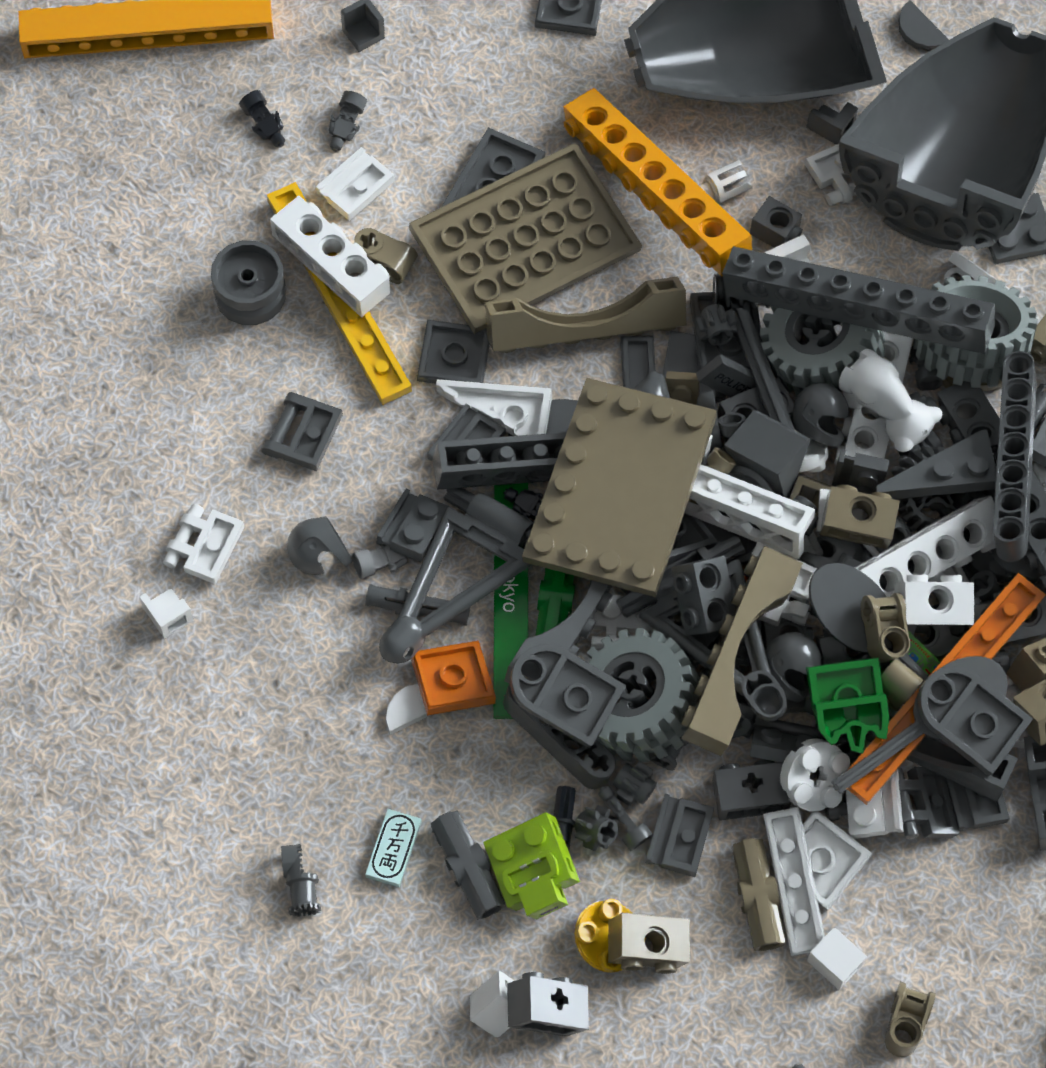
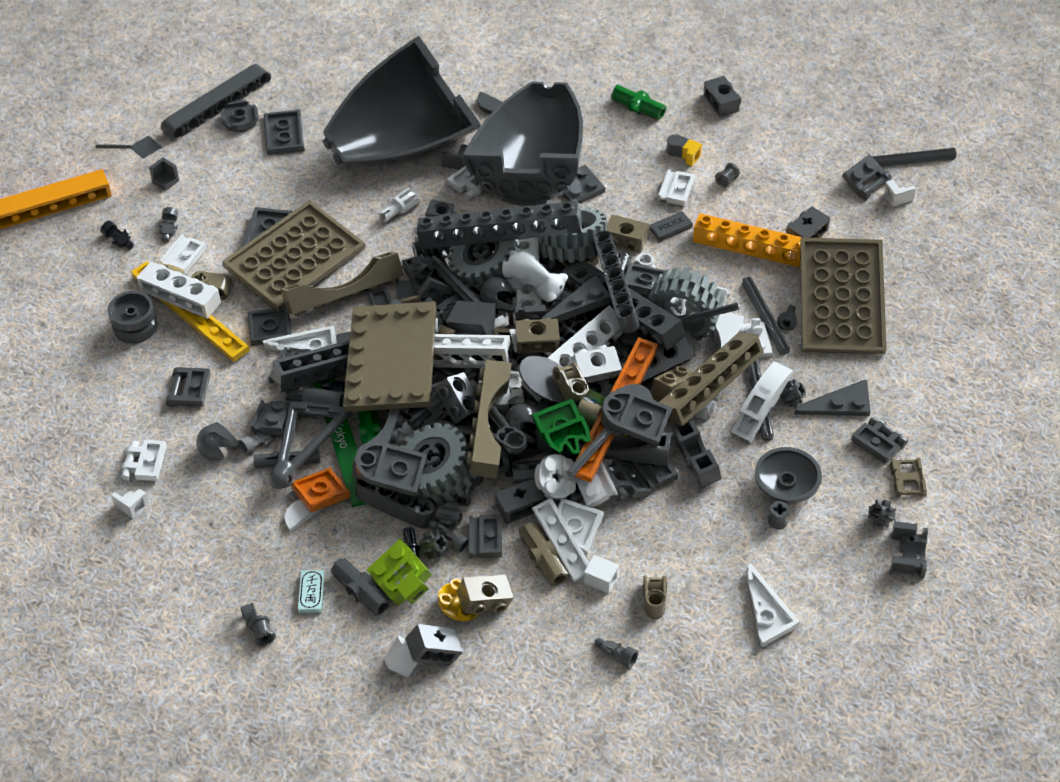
camera: 15 degrees left, 15 degrees down
light orange brick [563,88,752,276] -> none

